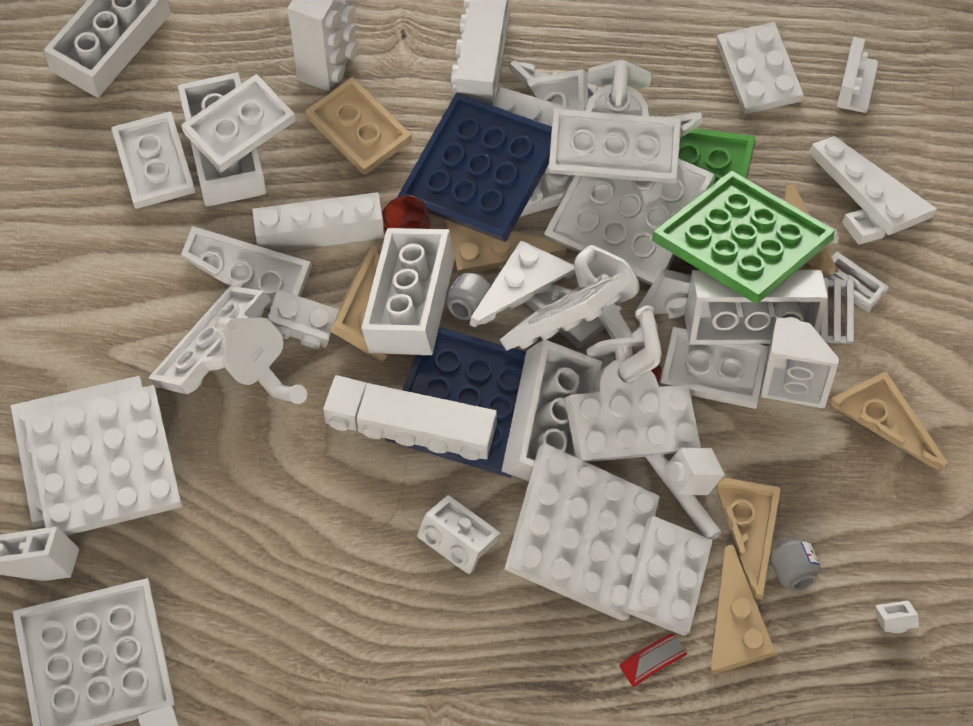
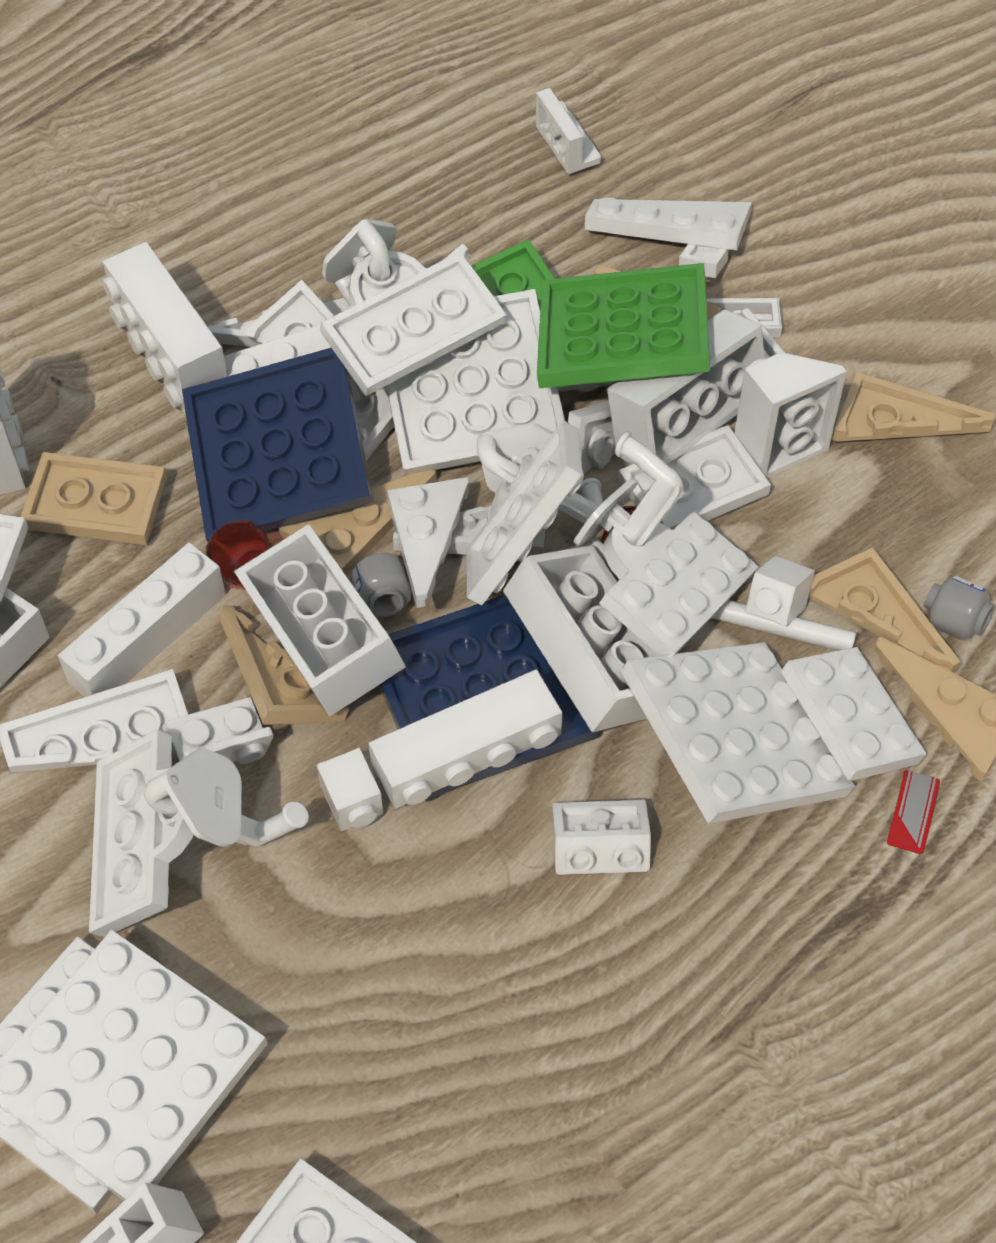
camera: 40 degrees left, 5 degrees down
white plate [716,22,804,115] -> none

